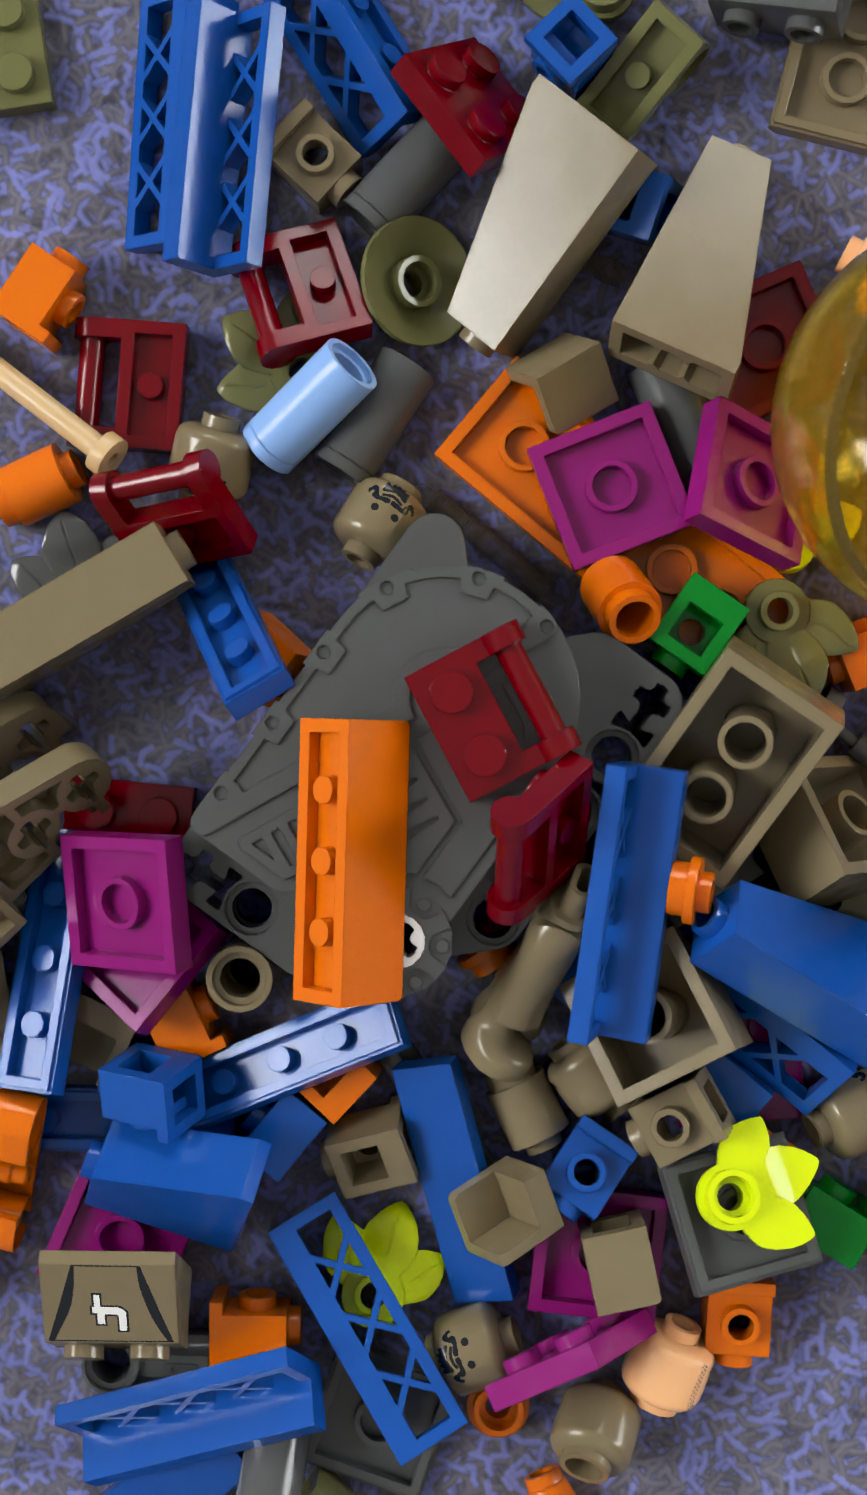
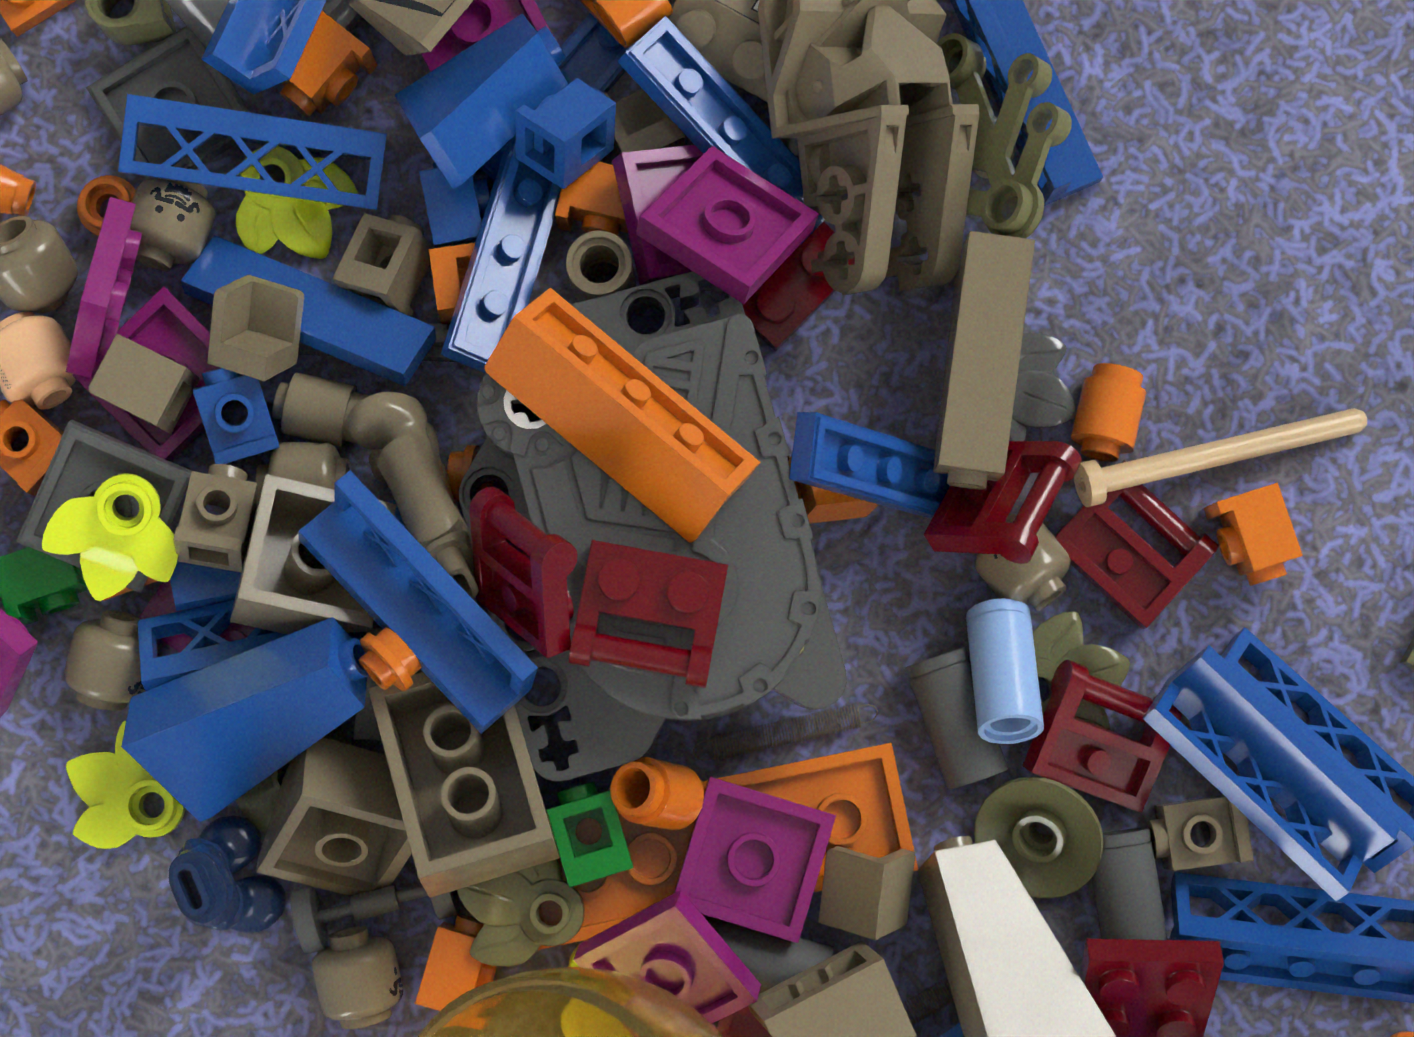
camera: 125 degrees right, 5 degrees down
dark tan head [333,473,427,572] -> none

